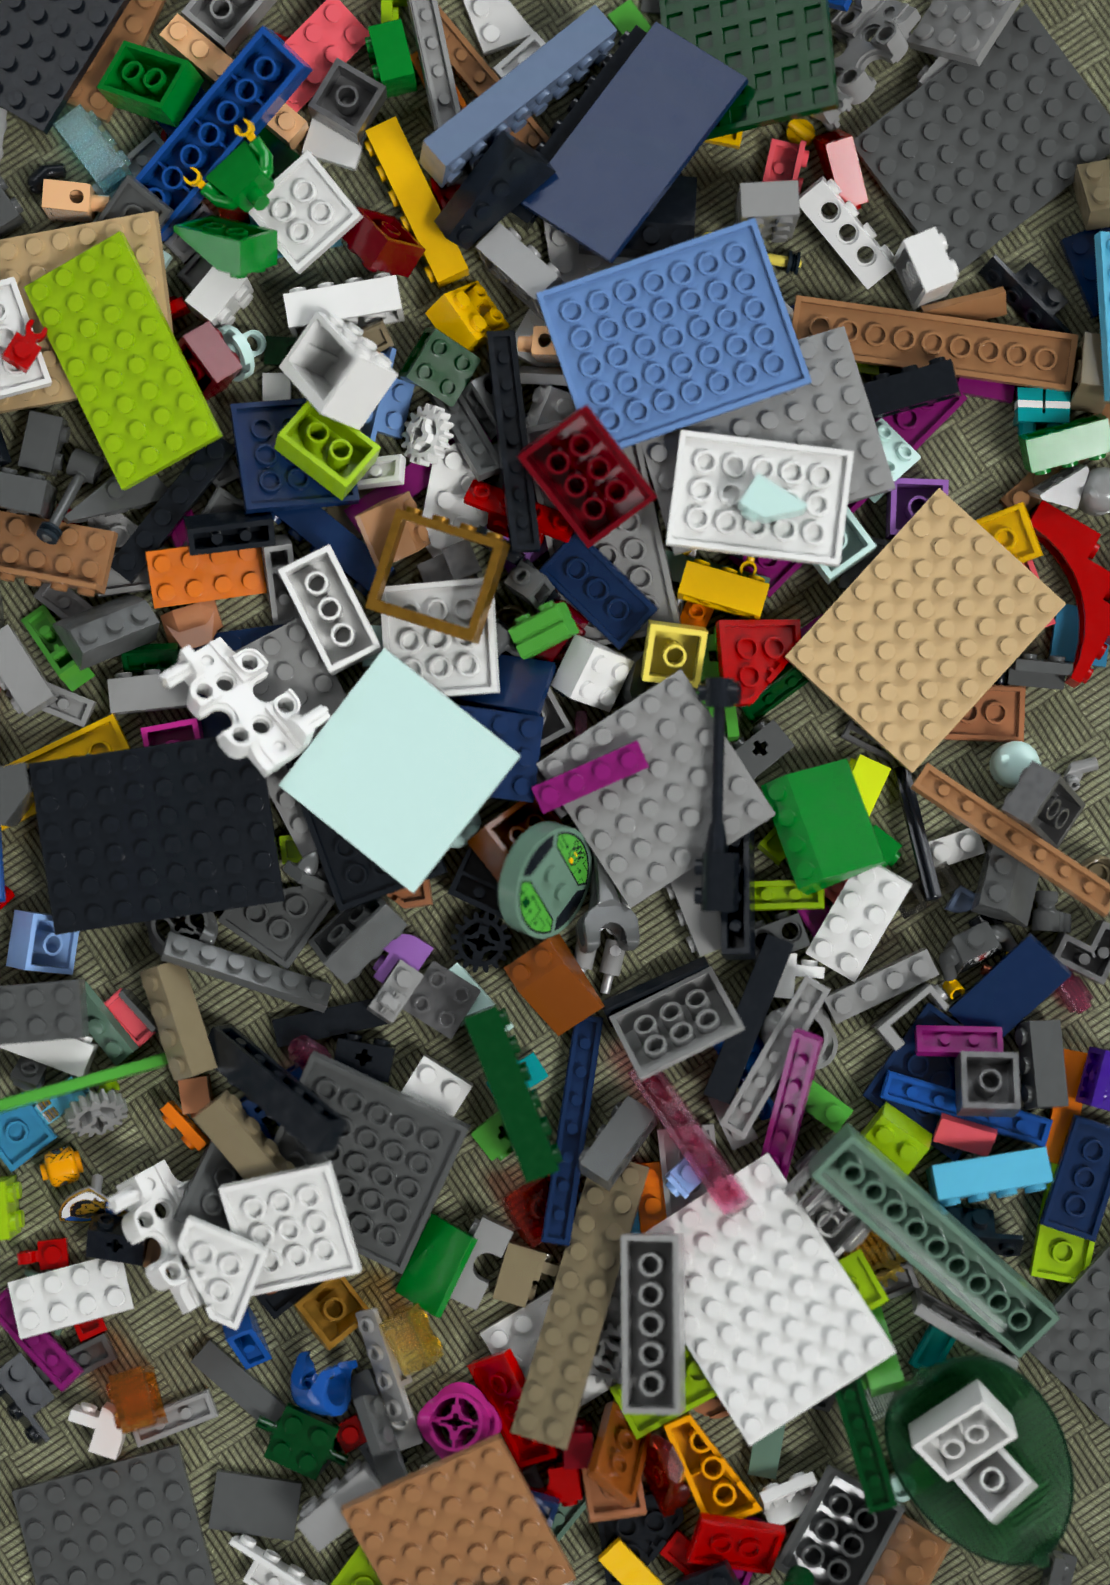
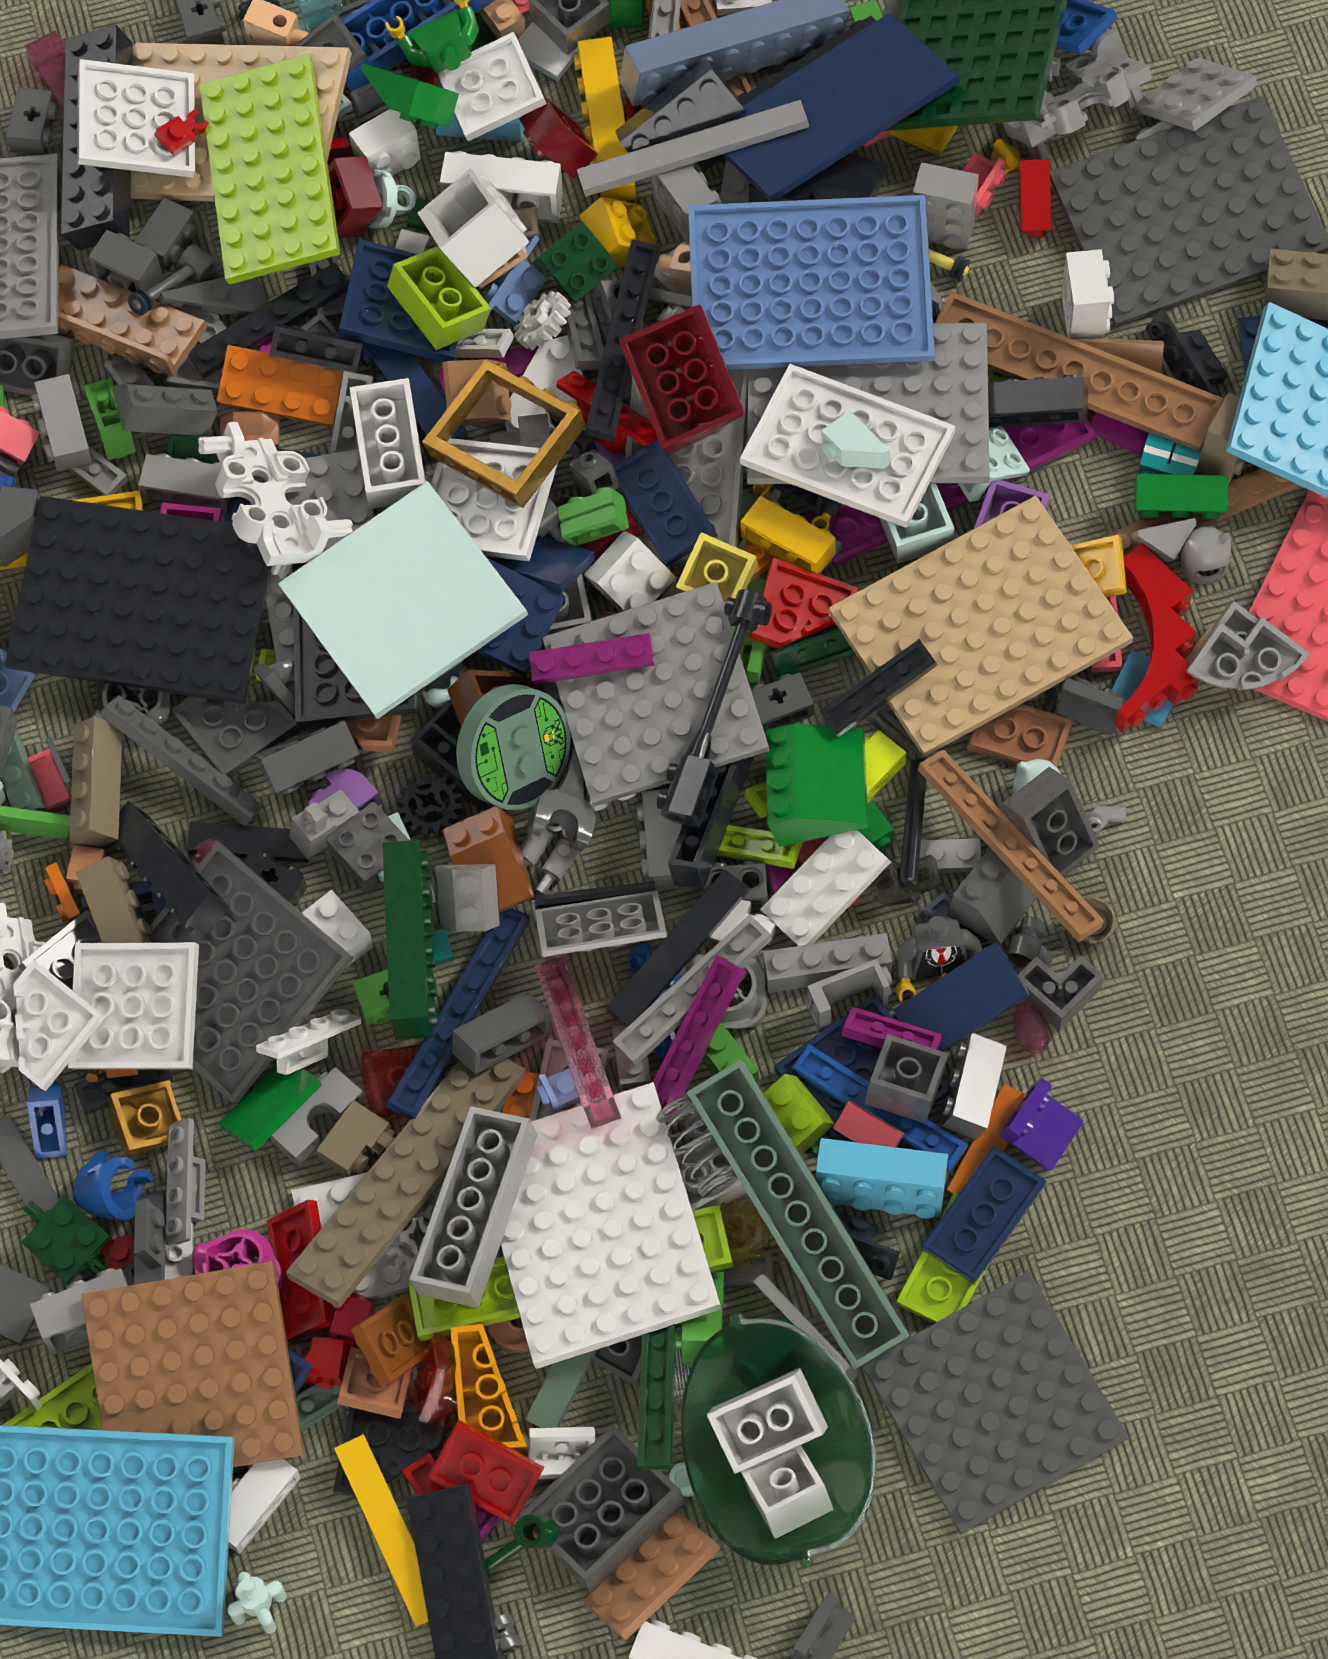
camera: 25 degrees right, 20 degrees down
clear yellow slope [379,1303,444,1377] -> none
white brick [799,176,895,290] -> none
none -> white bracket [256,1009,361,1075]
none -> light grey slope [436,864,500,932]
none -> light grey tile [577,100,809,197]
none -> black tile [820,639,938,737]

